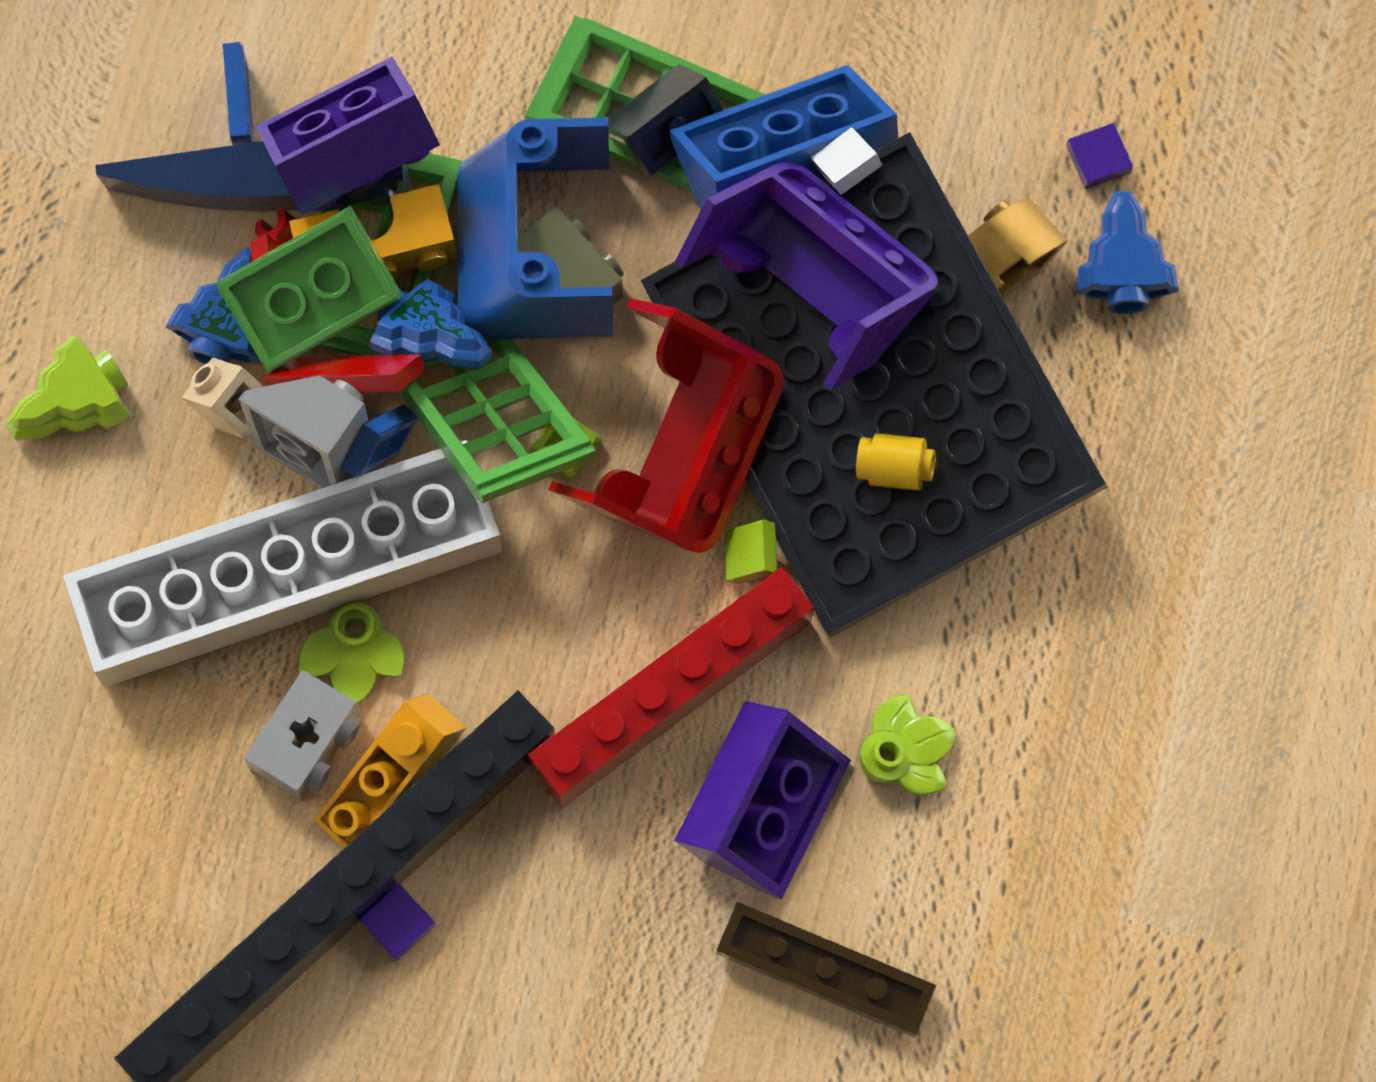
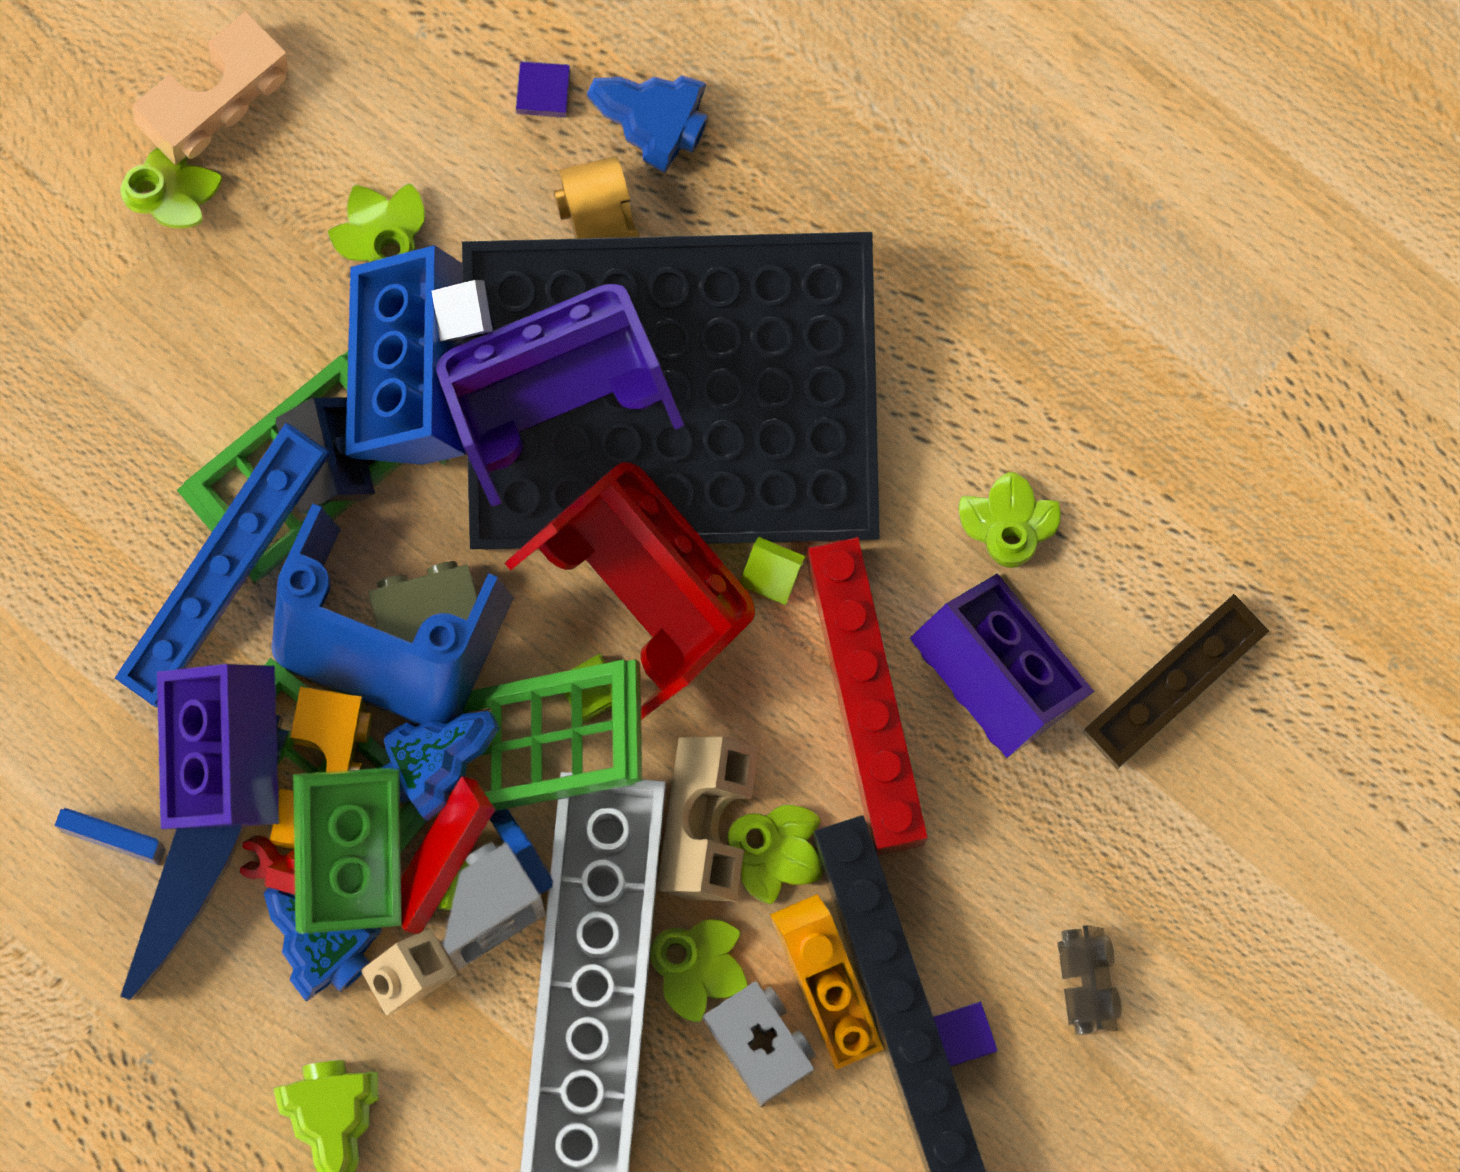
camera: 65 degrees left, 5 degrees up
yellow brick [856,433,935,491] -> none
none -> blue tile [115,423,331,708]
none -> lime plate [328,184,425,262]
none -> tan arch [656,737,759,901]
none -> lime plate [727,805,823,904]
none -> clear smoke hinge [1057,925,1122,1035]

